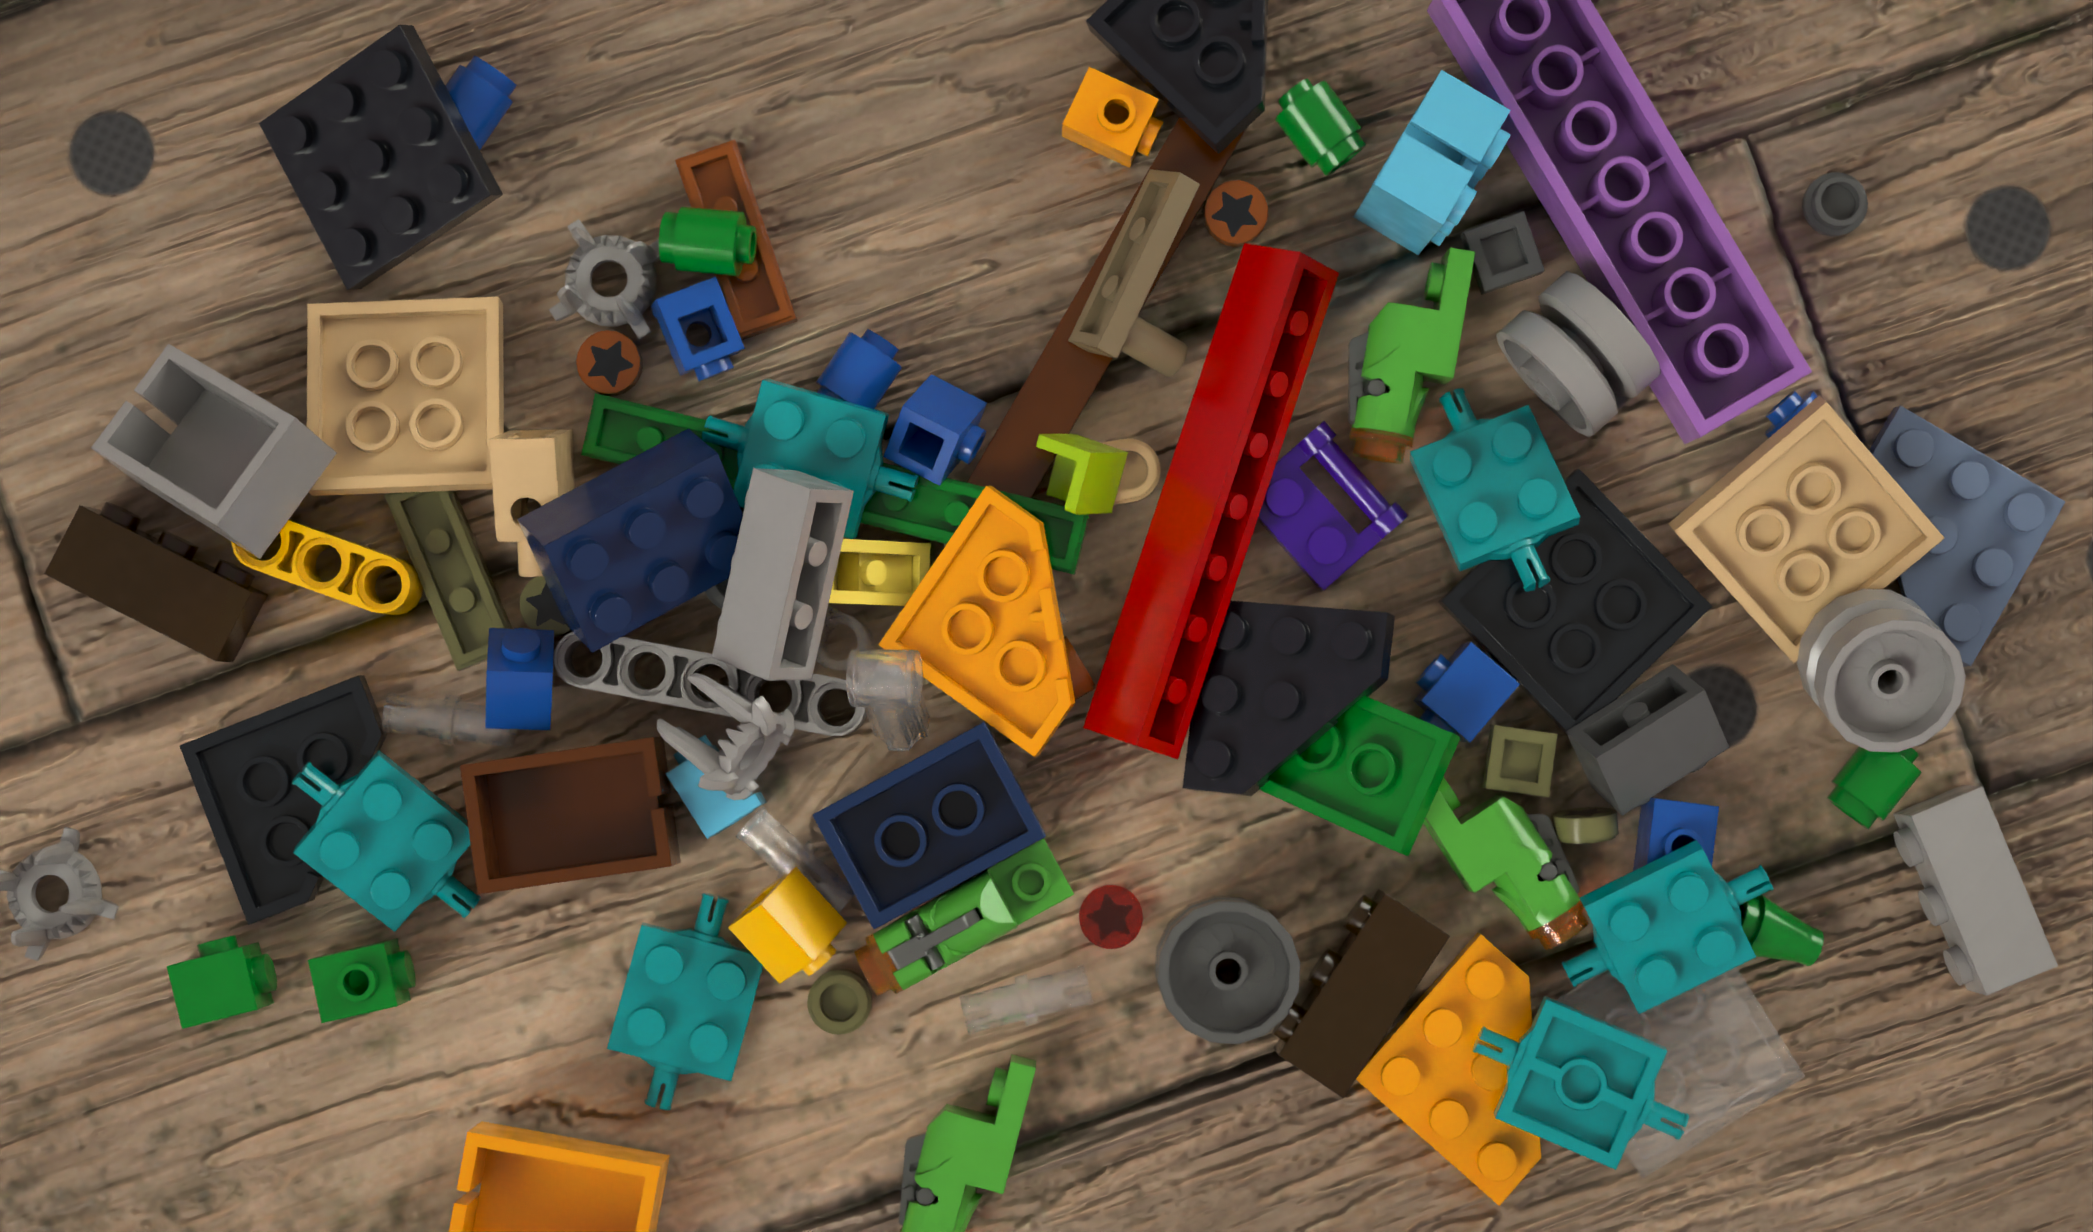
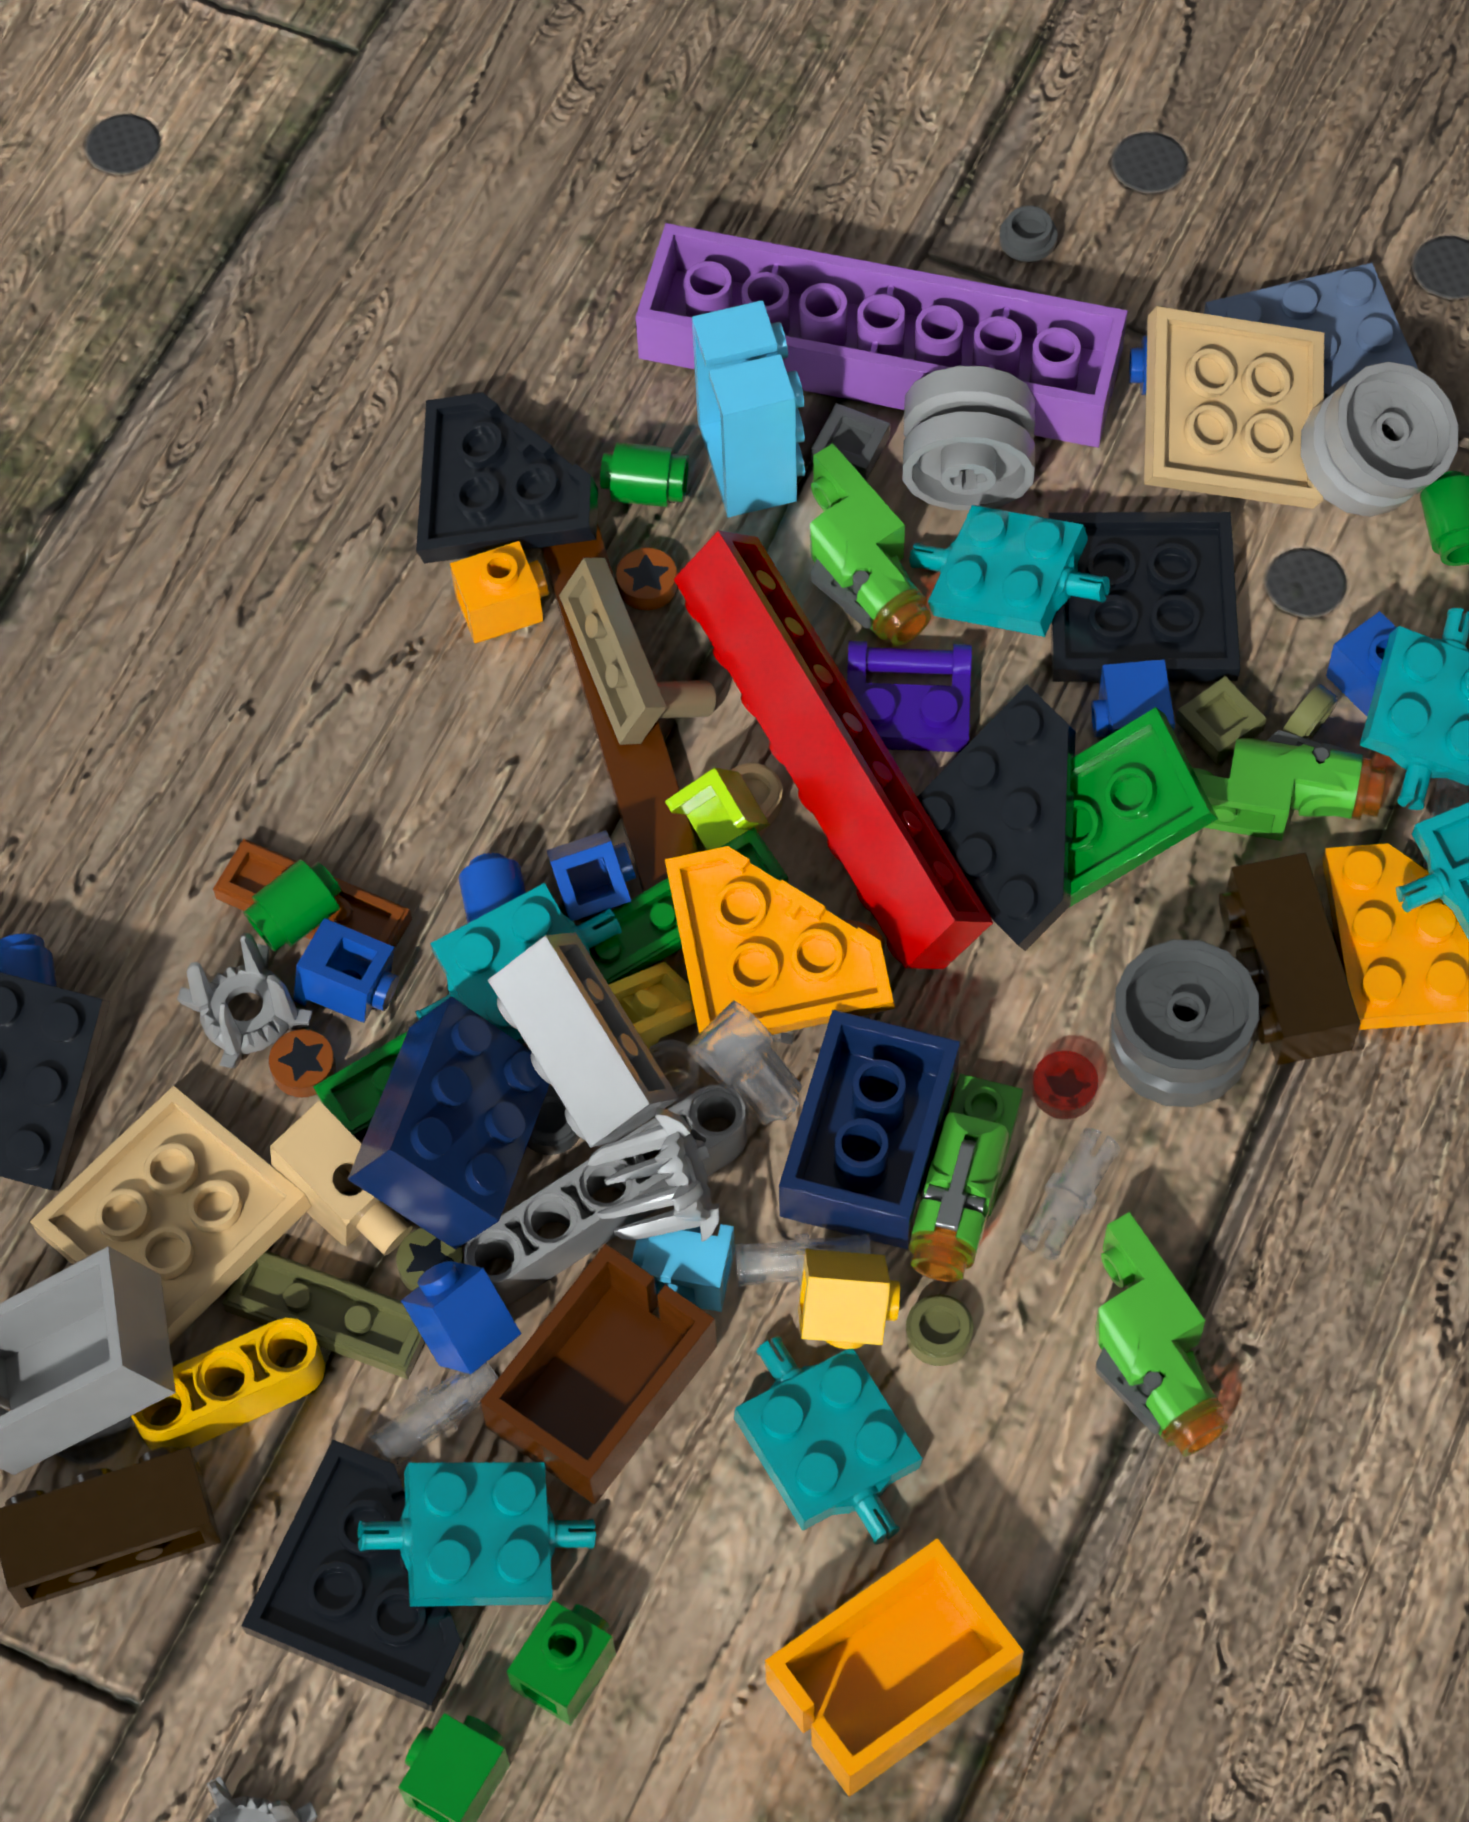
camera: 40 degrees left, 25 degrees down
dark grey brick [1566,664,1730,816] -> none

